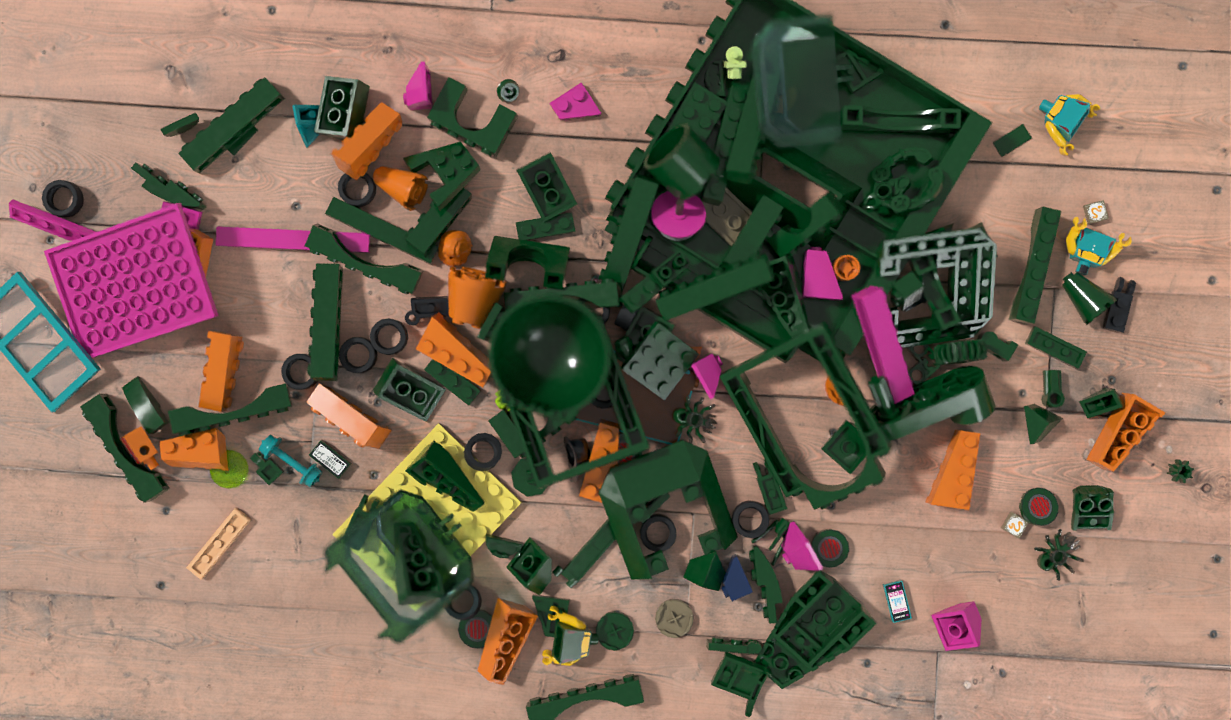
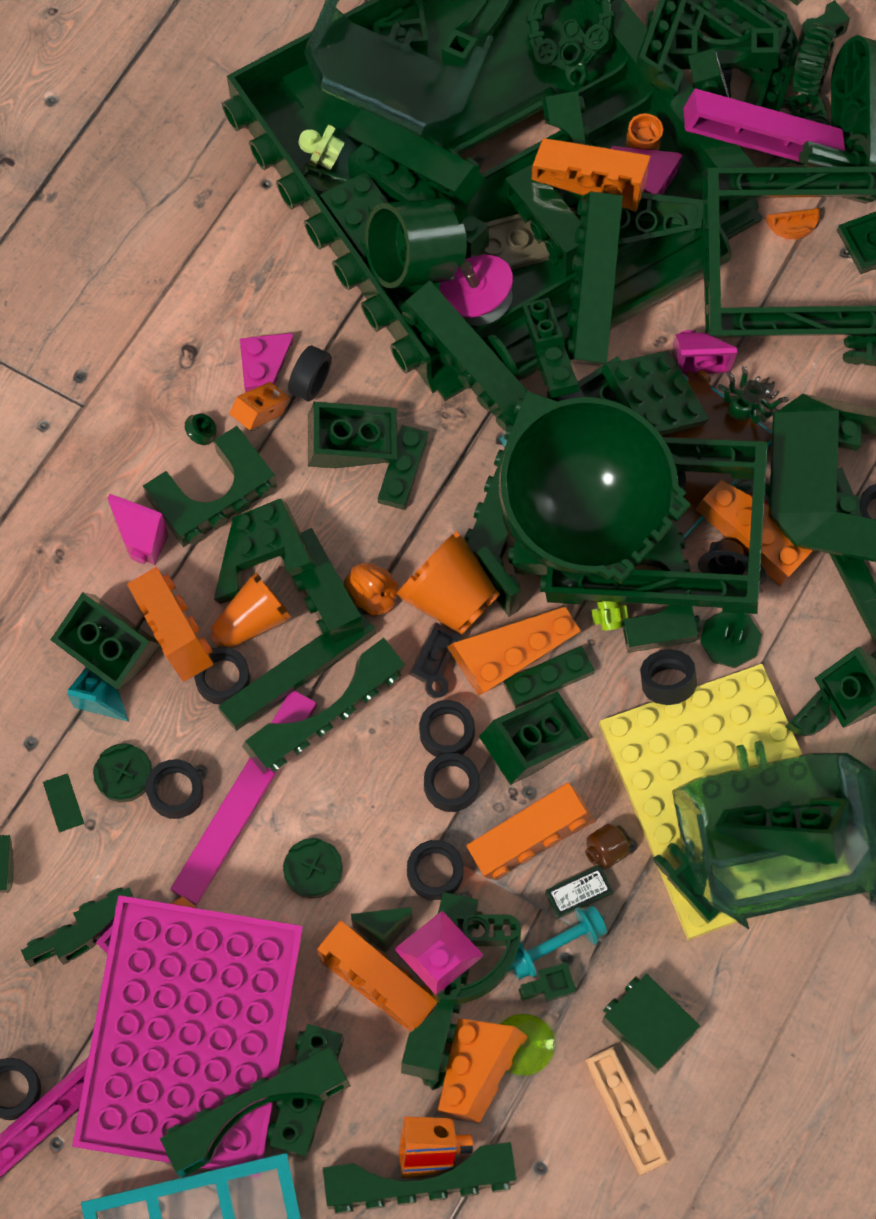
camera: 60 degrees left, 20 degrees down
dark green slope [122,376,169,434] -> none
dark green brick [178,77,285,174] -> none
dark green brick [307,263,343,381] -> none
dark green wedge [405,440,485,512] -> none
dark green arch [485,236,570,290] -> none
none -> dark green tile [93,743,152,803]
none -> black tyre [146,759,204,819]
none -> dark green arch [160,1047,351,1178]
none -> orange piece [229,382,290,431]
none -> dark green brick [266,1024,344,1160]
none -> dark green tile [283,838,343,899]
none -> black tyre [288,345,332,402]
none -> dark green slope [351,907,412,953]
none -> dark pink slope [395,911,483,995]
none -> dark green beam [433,914,521,1005]
none -> orange wedge [532,138,651,212]
none -> reddish brown head [585,824,631,869]
none -> dark green brick [602,973,700,1075]

